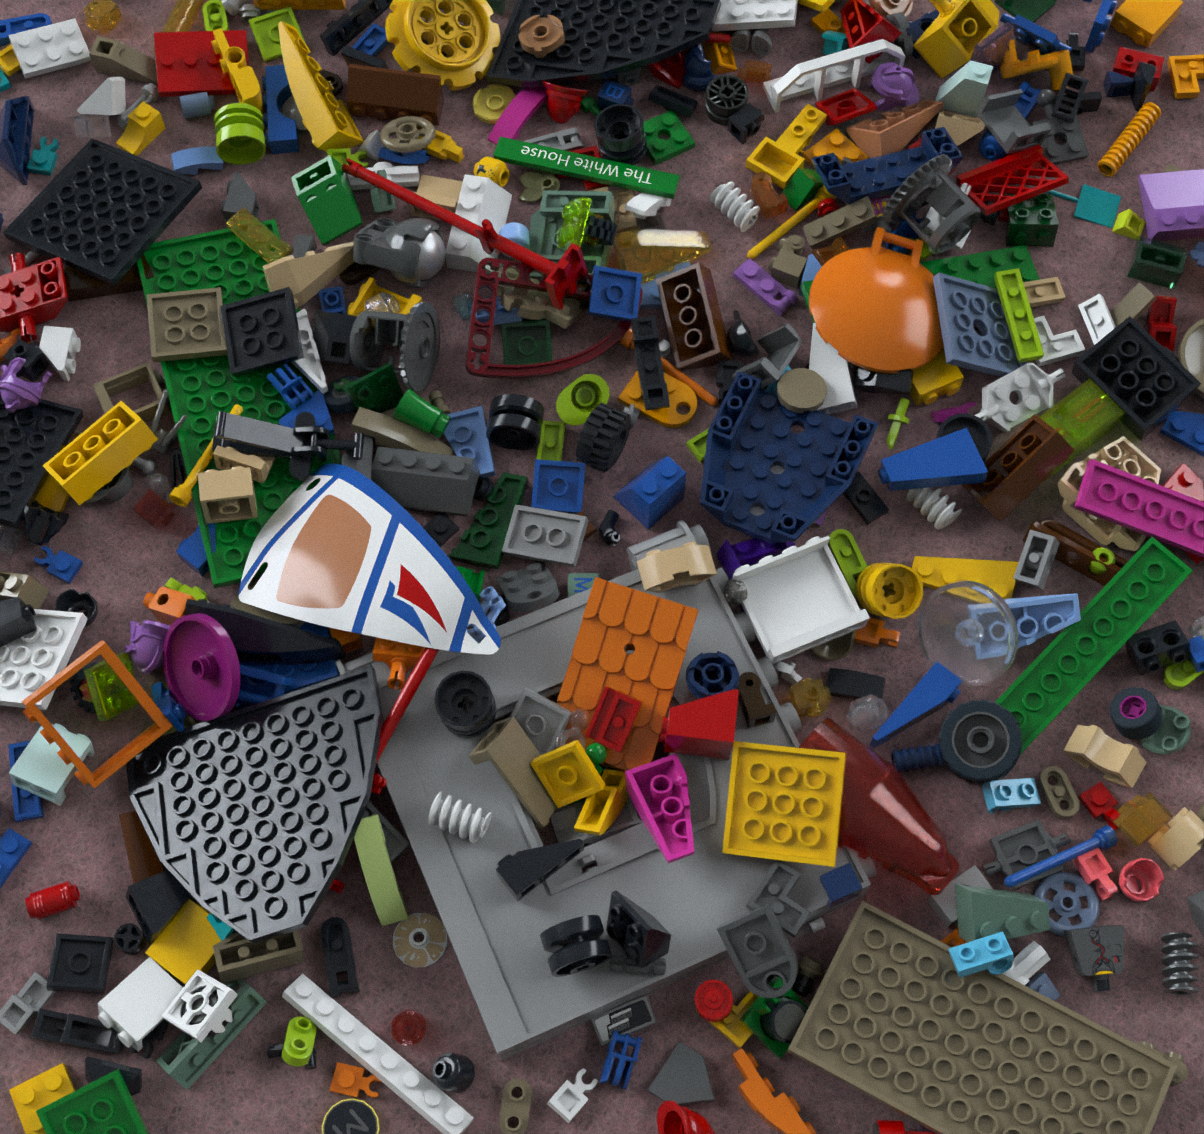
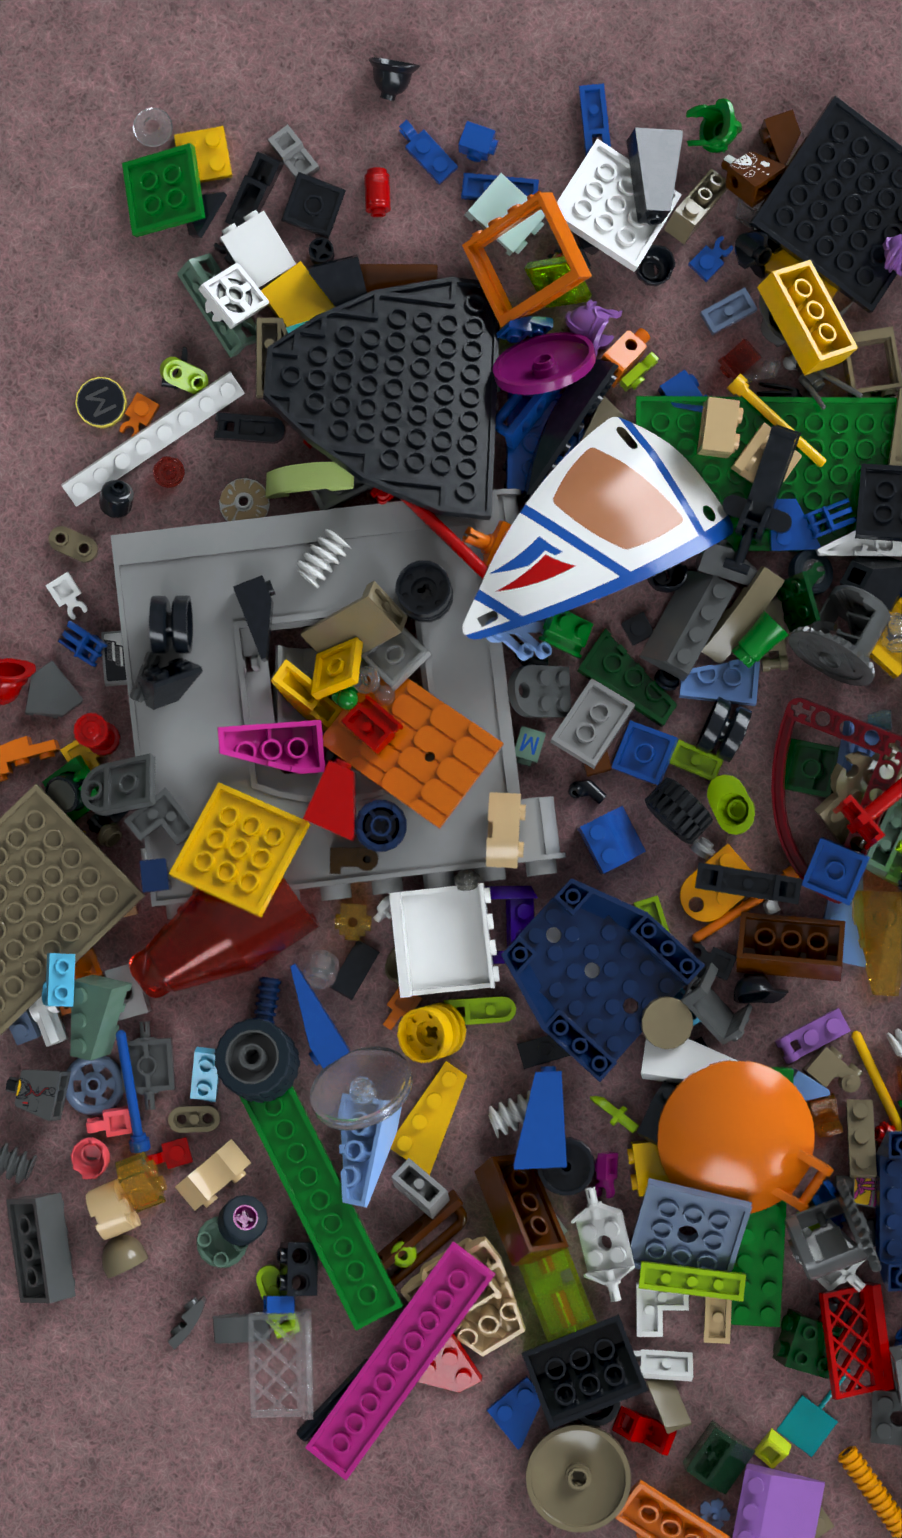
camera: 110 degrees right, 20 degrees up
none -> sand blue plate [700,287,757,336]

